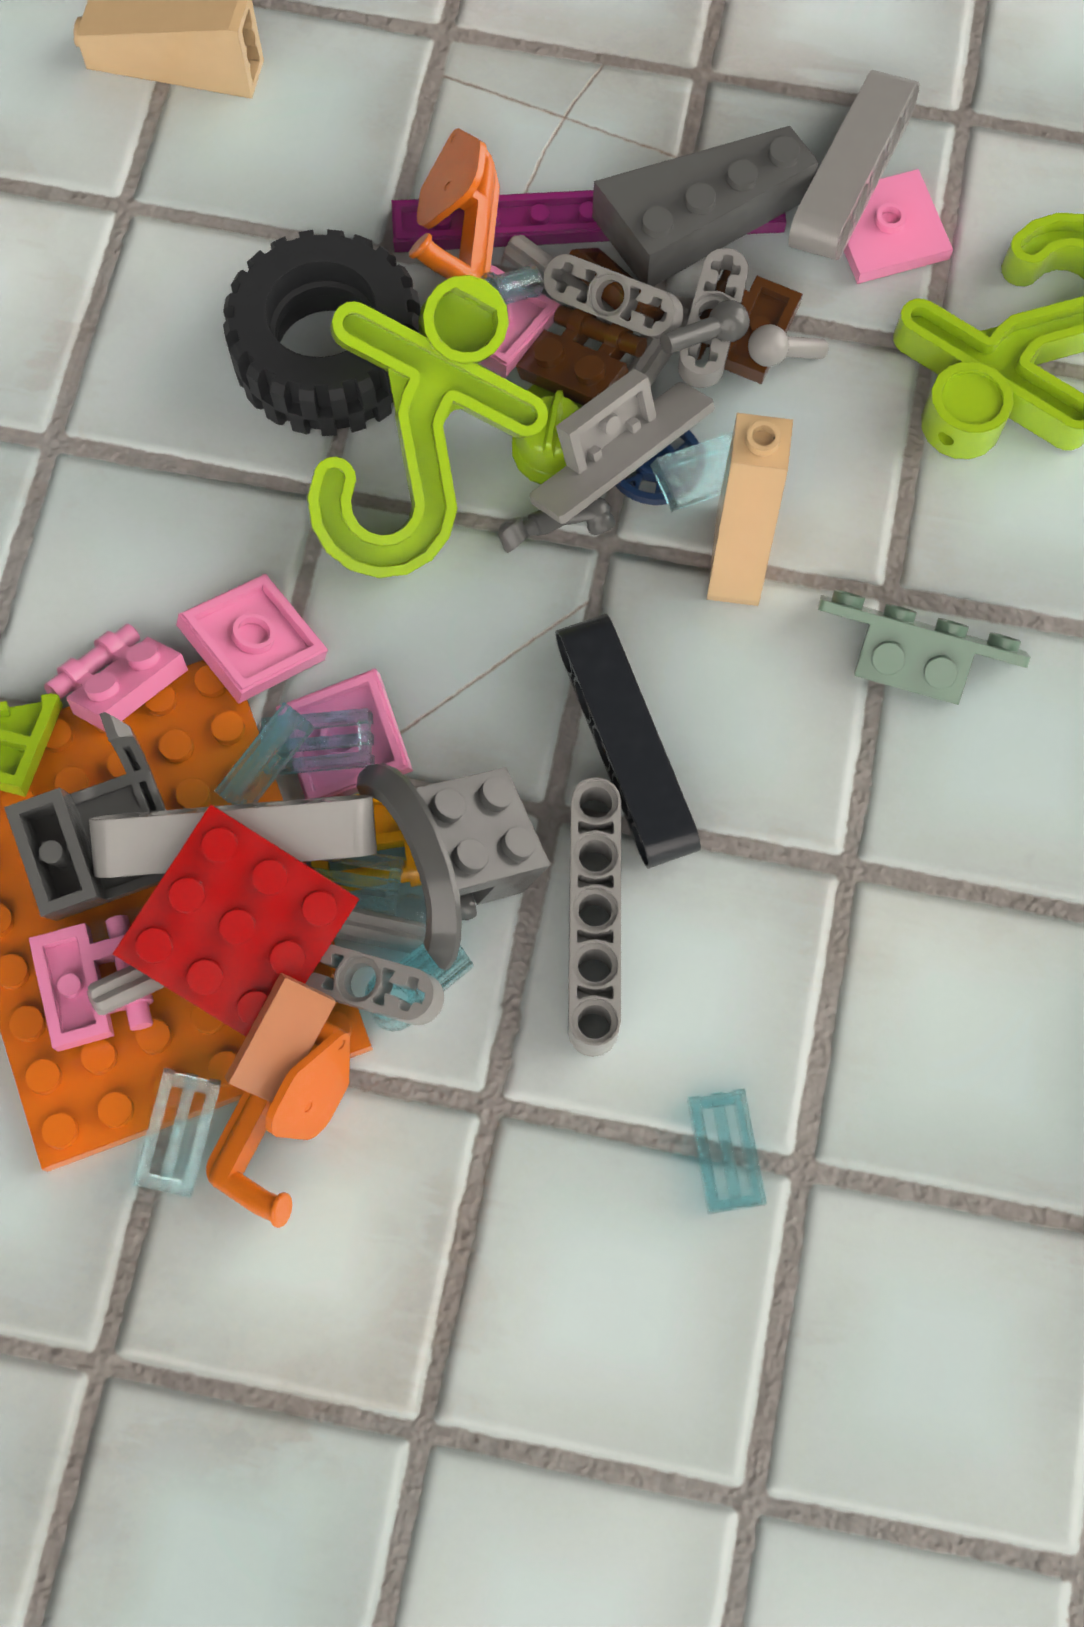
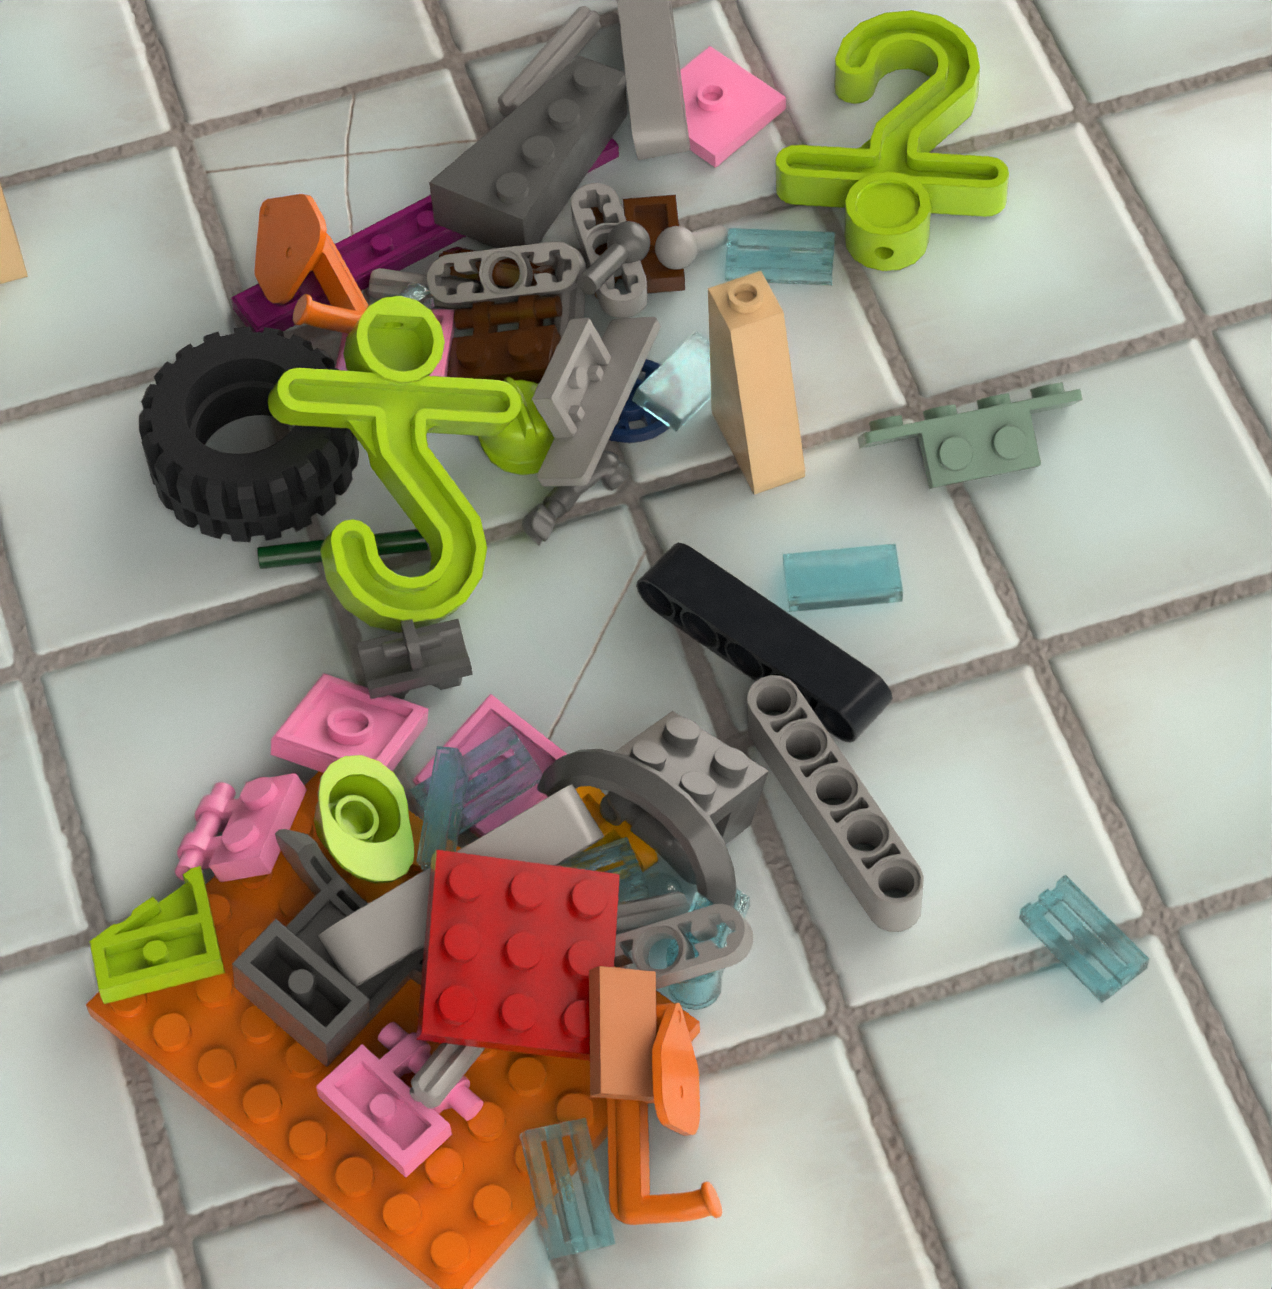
camera: 25 degrees left, 15 degrees down
none -> dark green bar [257,529,428,569]
none -> lime piece [314,755,414,883]
none -> dark grey hips [357,619,473,699]
none -> light grey axle [498,6,601,116]
none -> clear light blue tile [725,228,835,286]
none -> clear light blue tile [783,544,903,612]

